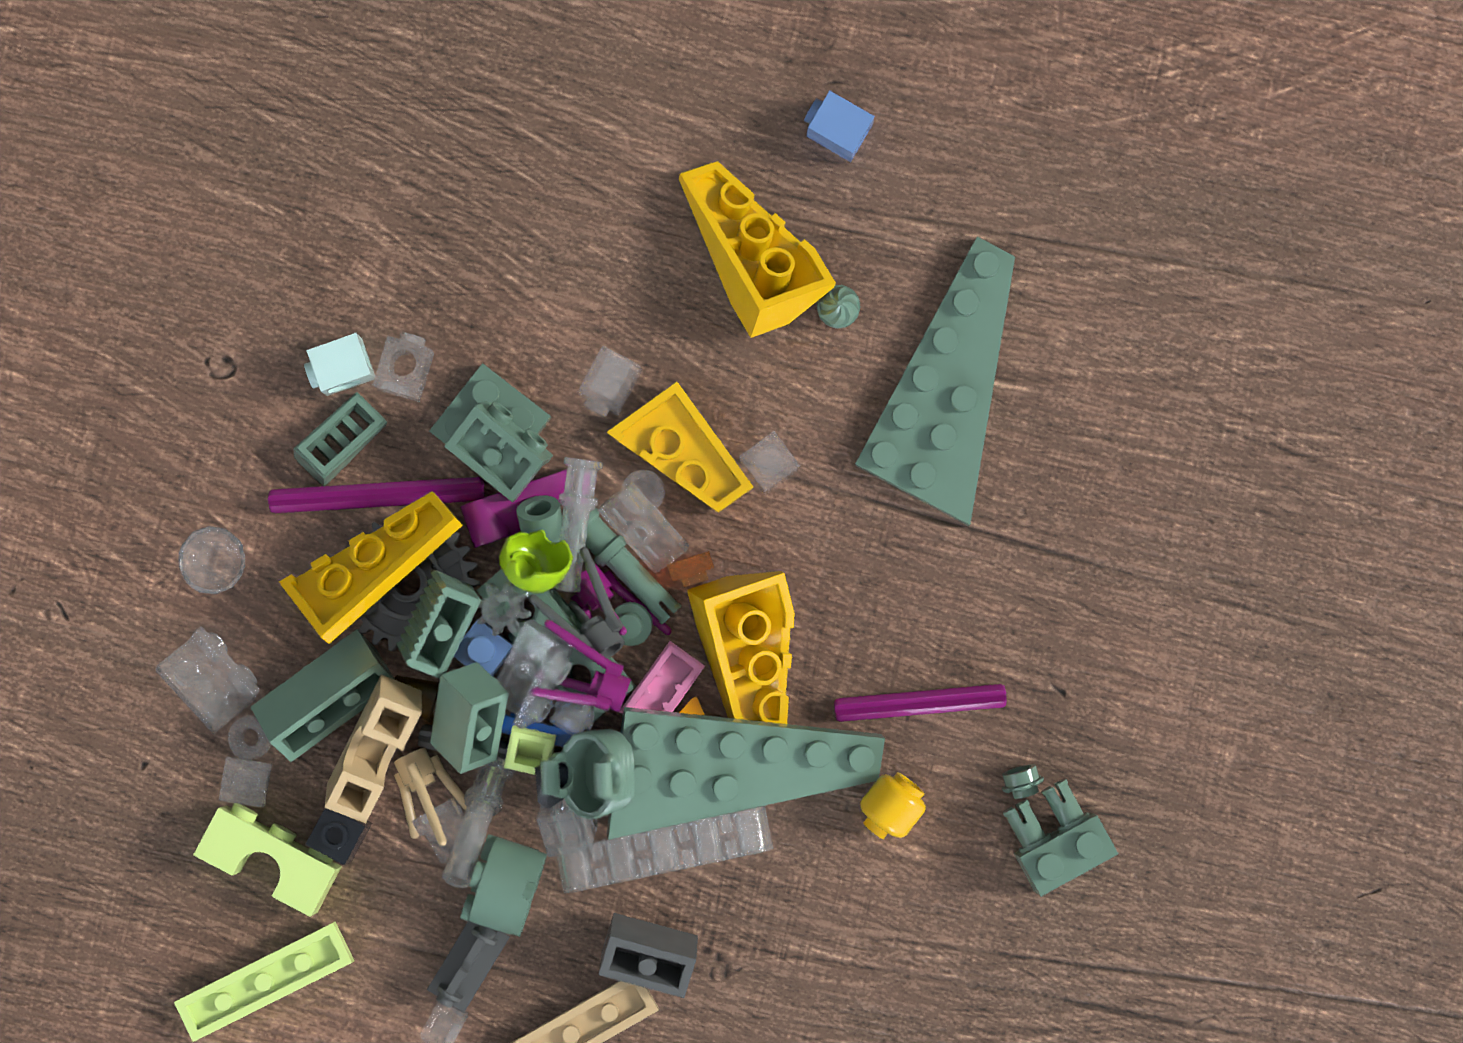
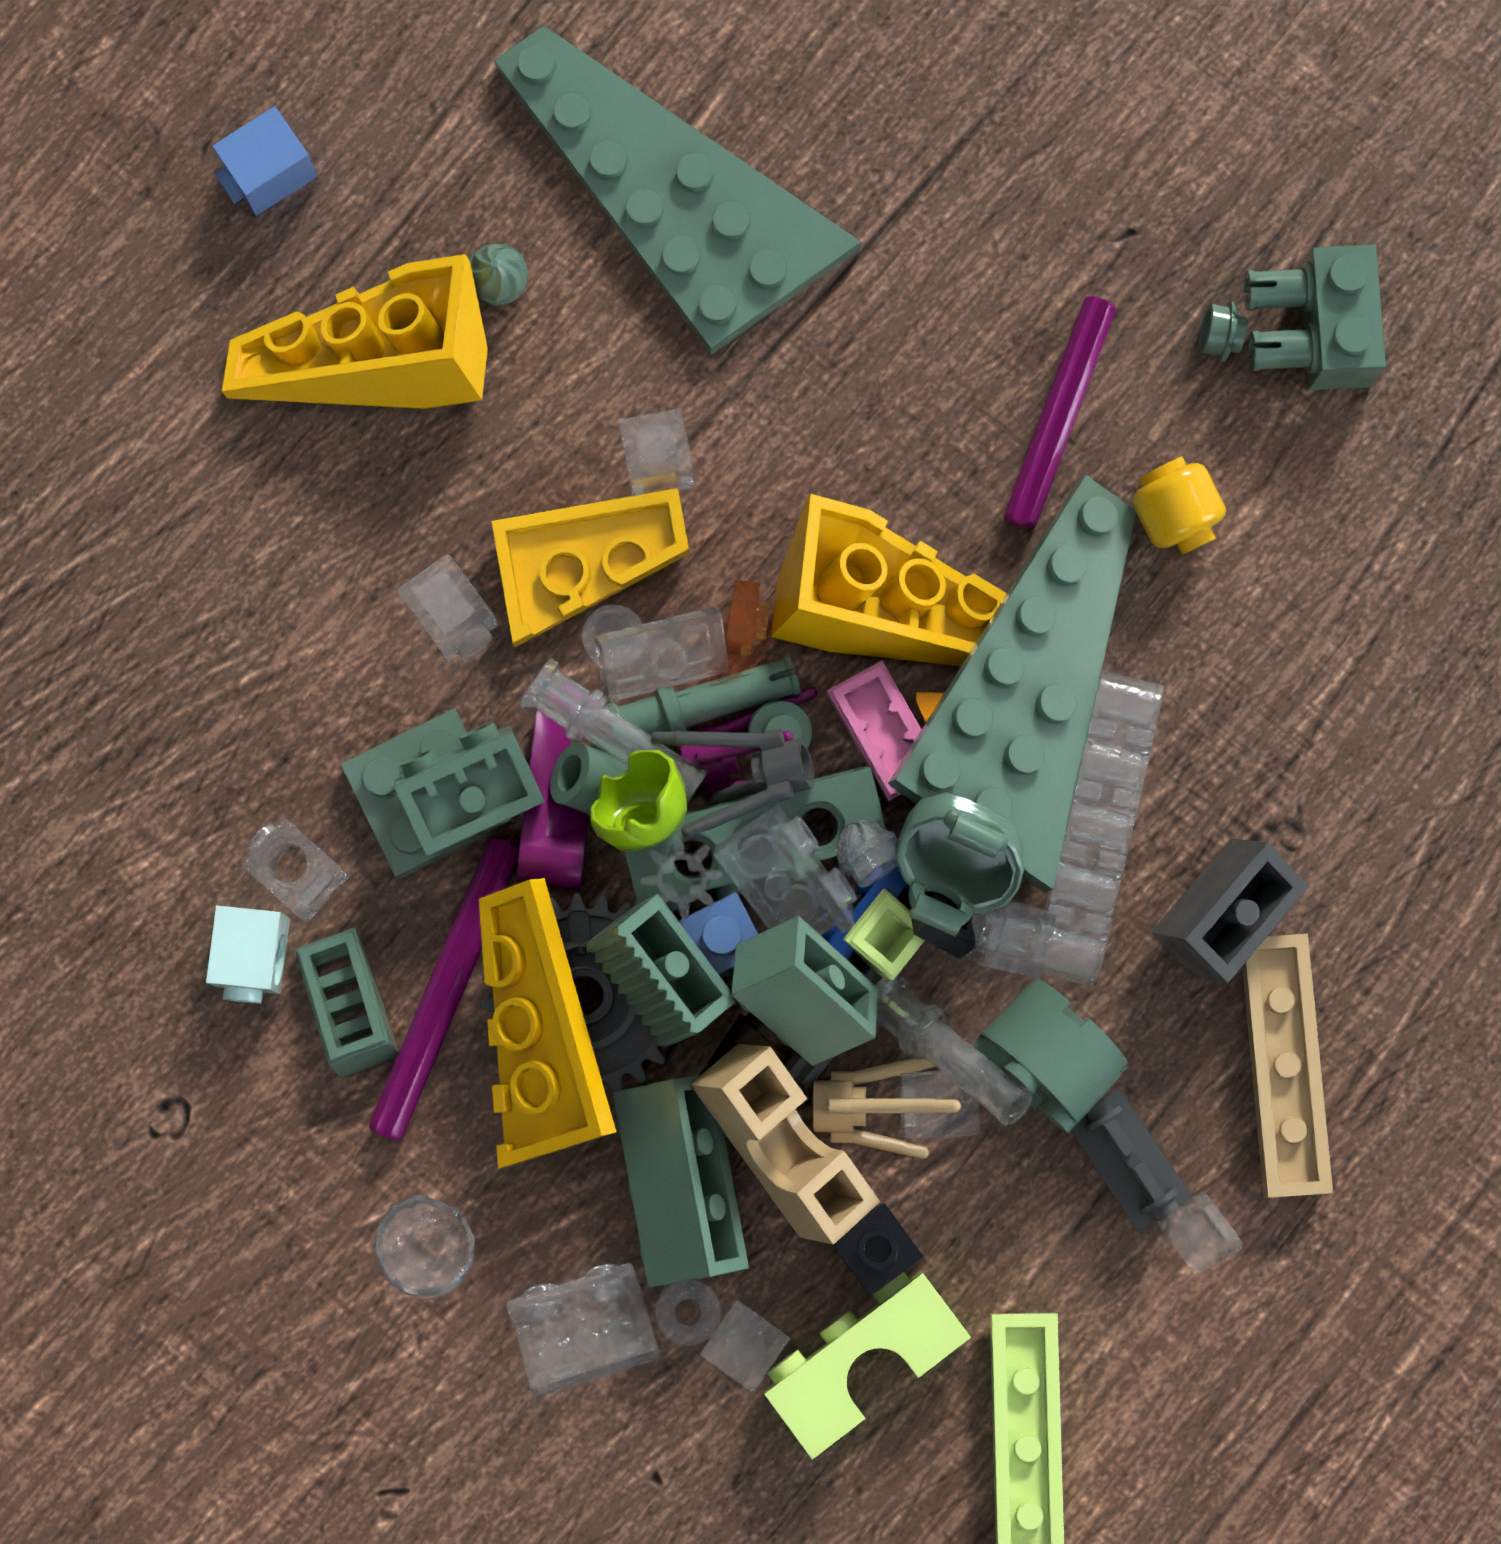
camera: 60 degrees left, 5 degrees down
magenta plant [531,619,631,712] -> none

